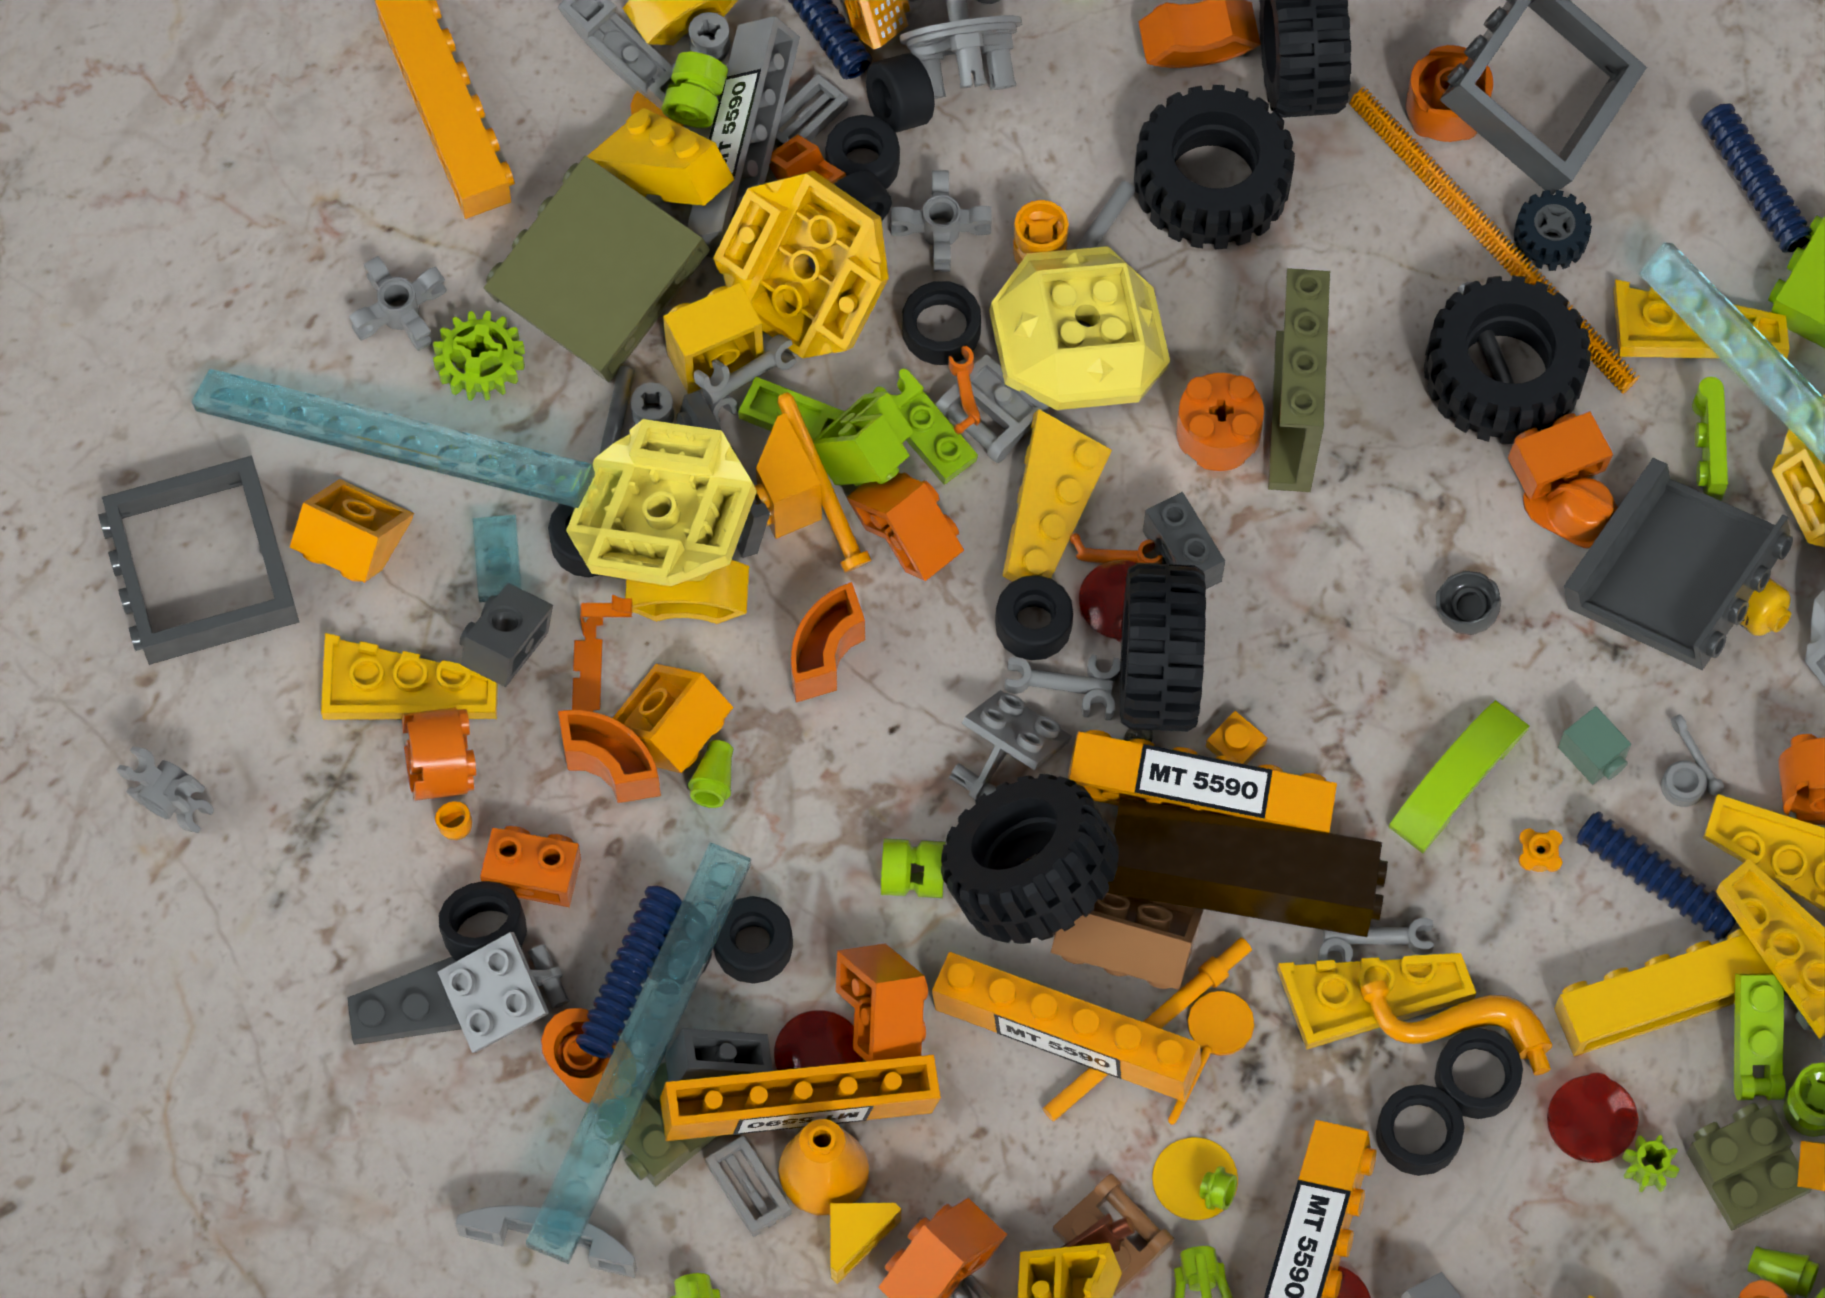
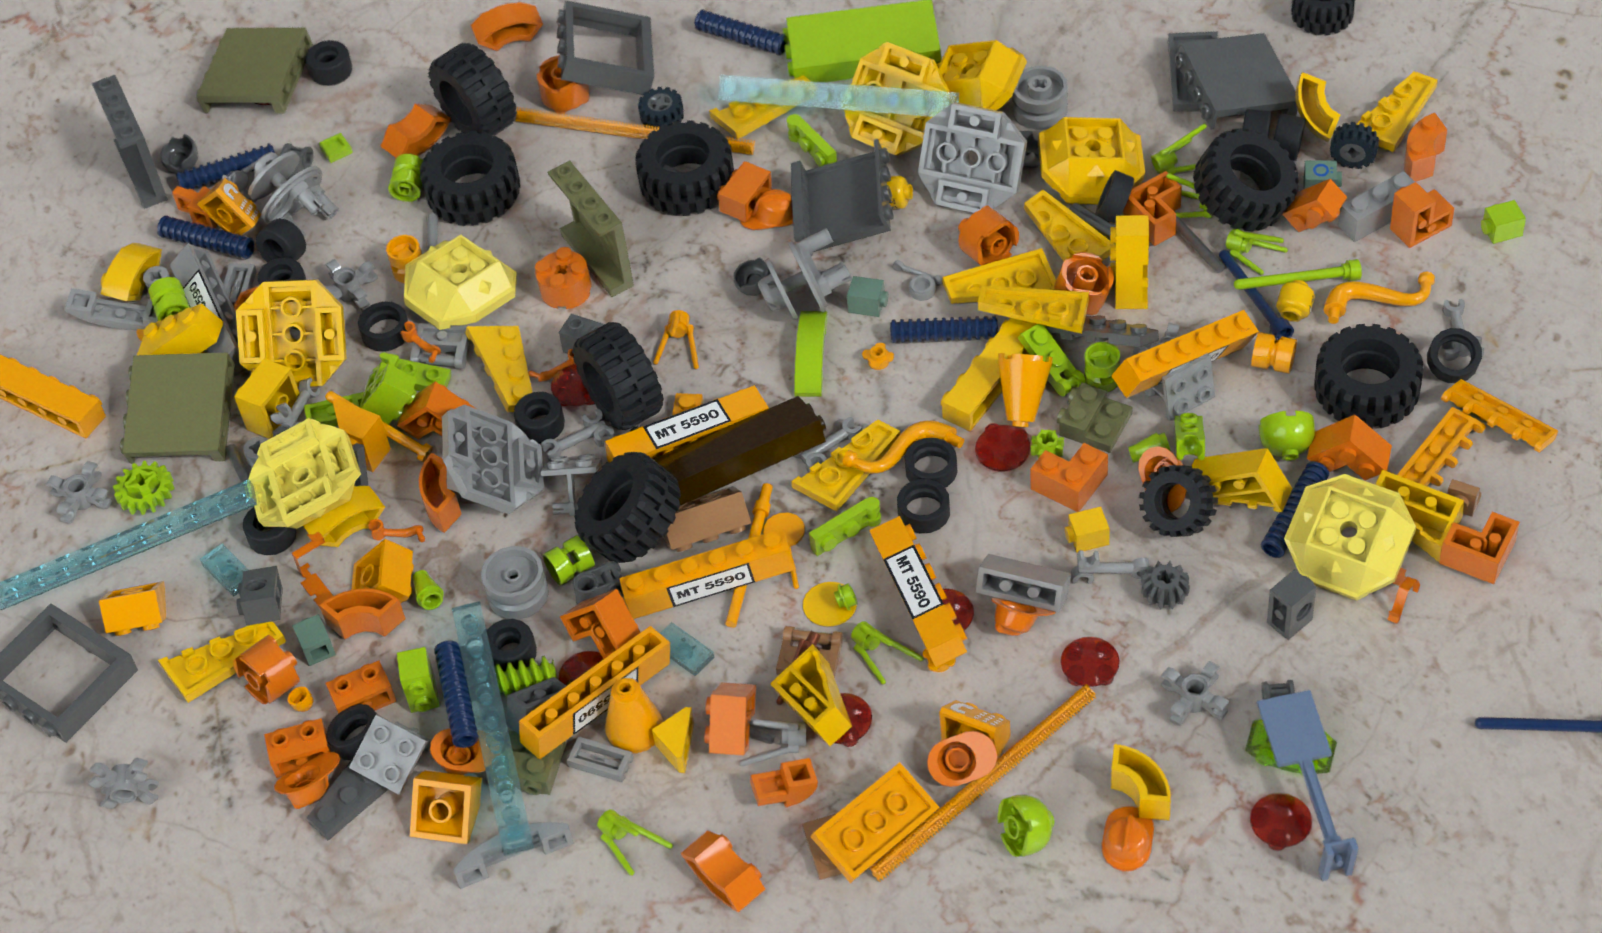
camera: 30 degrees left, 15 degrees down
none -> orange brick [264,718,331,778]
none -> orange piece [274,752,340,809]
none -> sand green brick [292,614,336,666]
none -> orange piece [368,519,425,542]
none -> lime wheel [388,154,423,202]
none -> lime brick [397,647,440,713]
none -> light orange slope [410,770,482,844]
none -> light grey piece [442,405,544,514]
none -> light grey wheel [481,546,549,620]
none -> lime piece [495,655,557,698]
none -> dark grey piece [573,561,624,604]
none -> light orange plant [653,310,699,369]
none -> clear light blue plate [660,622,715,676]
none -> light grey piece [758,228,852,319]
none -> lime plate [809,497,881,556]
none -> light orange cone [998,353,1053,427]
none -> orange brick [1030,443,1108,512]

